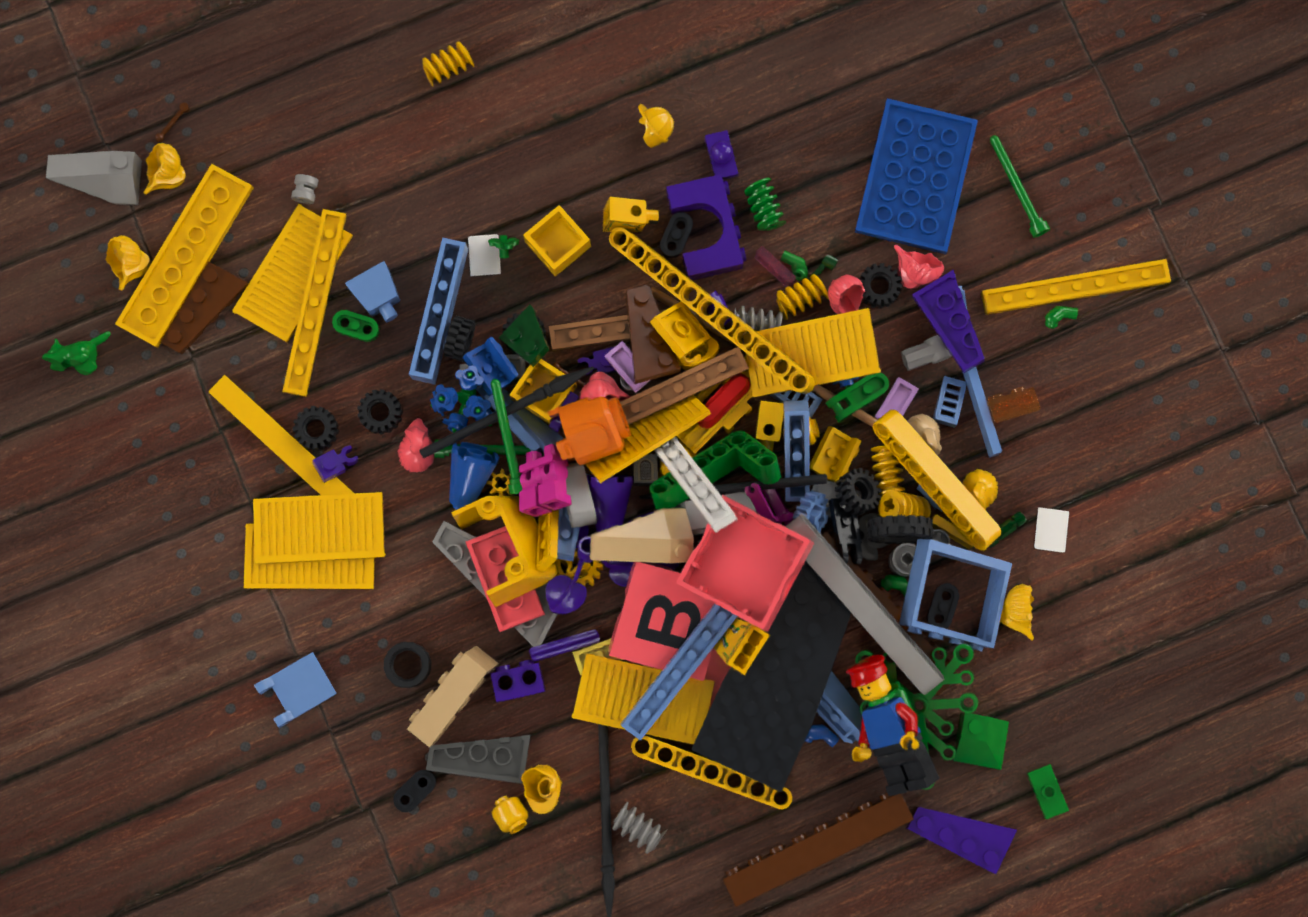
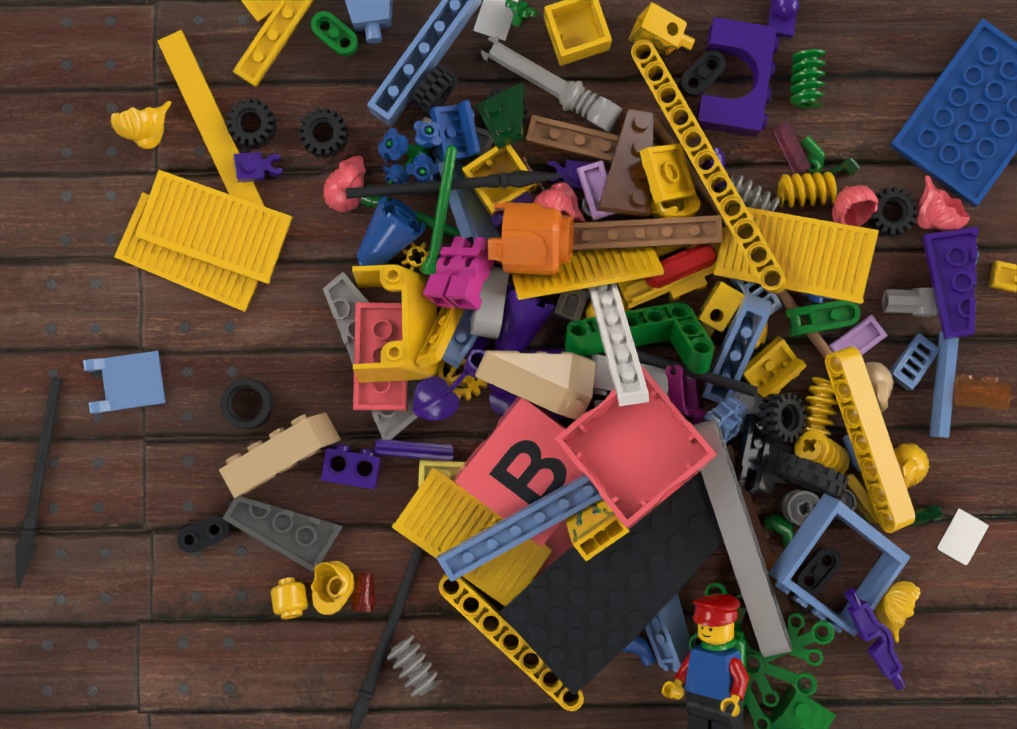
camera: 20 degrees right, 5 degrees up
none -> black piece [15,377,63,588]
none -> yellow hair [110,101,171,149]
none -> clear red cone [350,573,377,612]
none -> light grey piece [481,36,623,133]
none -> dark purple piece [844,588,906,690]

